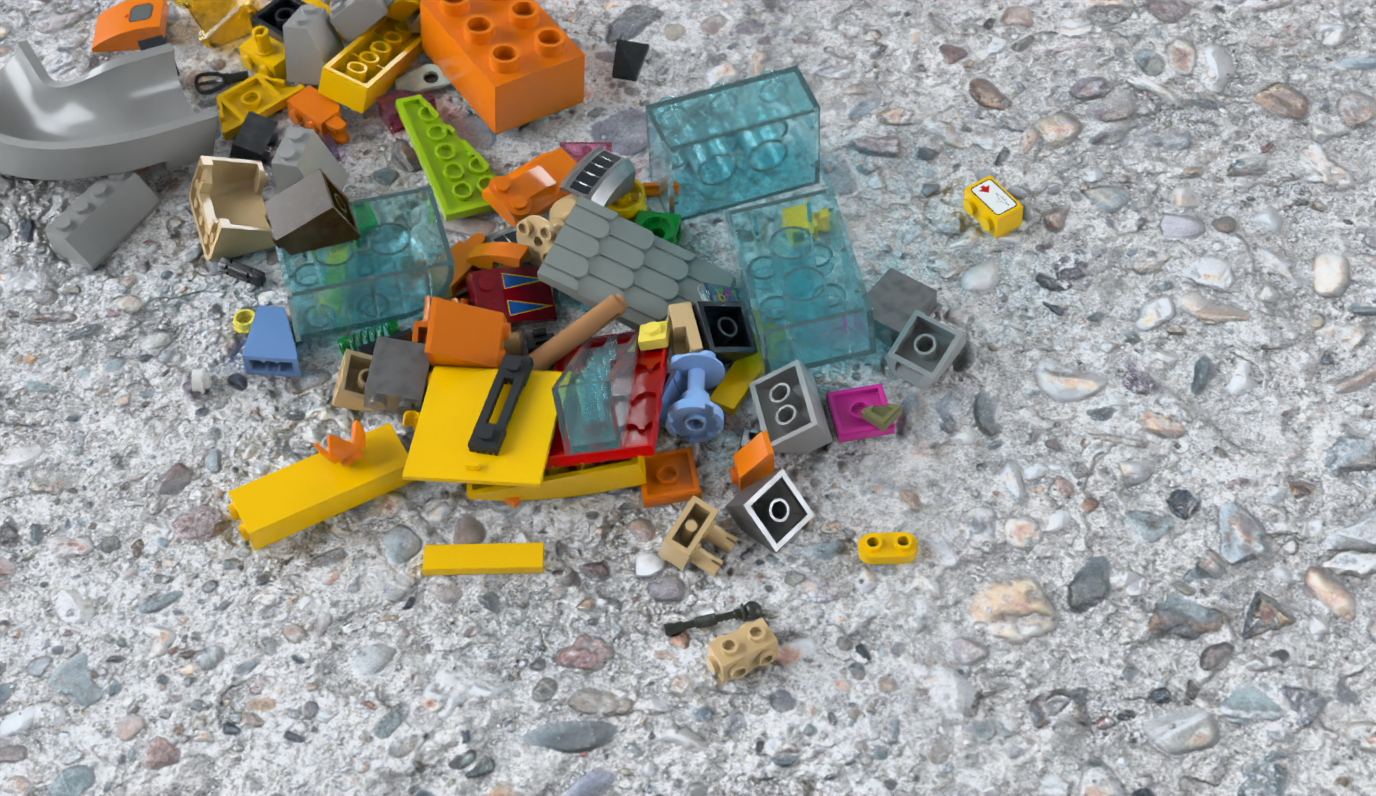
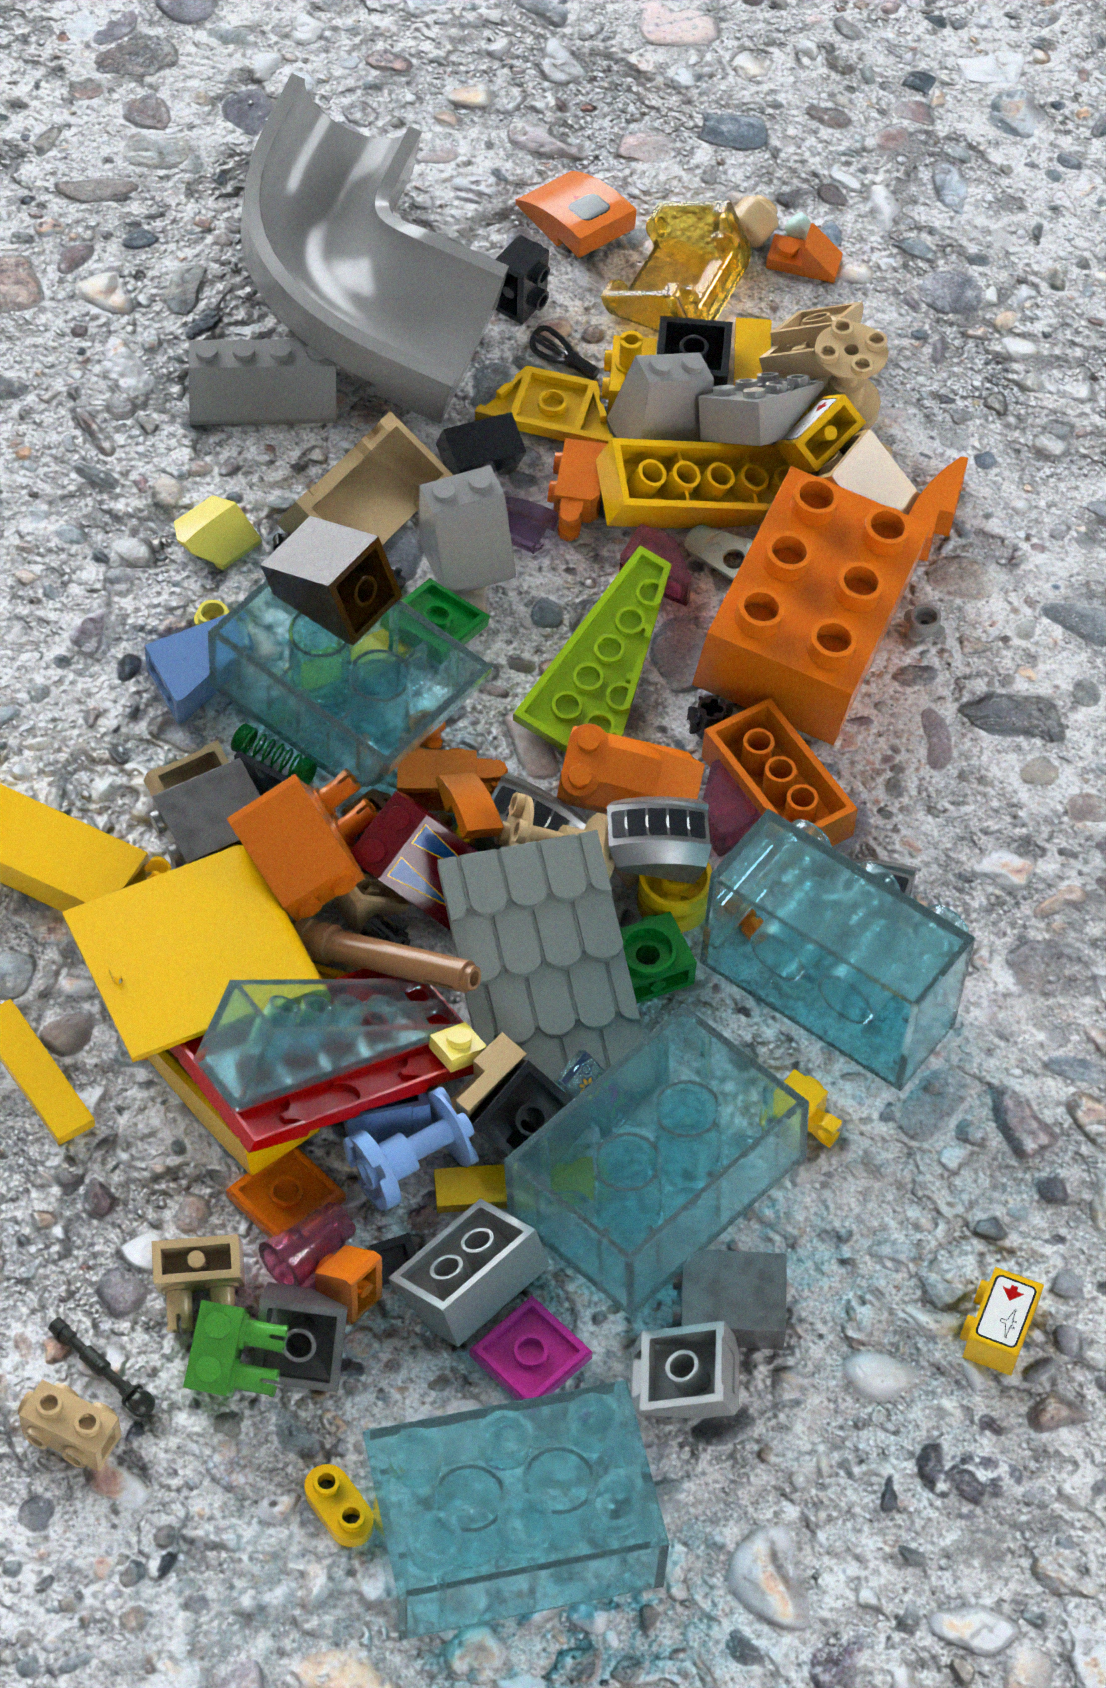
camera: 50 degrees right, 5 degrees up
white plate [191,367,211,394] -> none
orange piece [313,420,366,467] -> none
black container [468,354,534,456] -> none
black slope [612,39,649,82] -> none
olive tile [861,403,902,431] -> none
none -> light yellow slope [174,495,262,570]
none -> bright green brick [183,1300,289,1398]
none -> clear pink plant [258,1202,356,1287]
none -> clear light blue brick [362,1380,670,1641]
none -> black gear [687,695,733,740]
none -> orange brick [701,698,858,869]

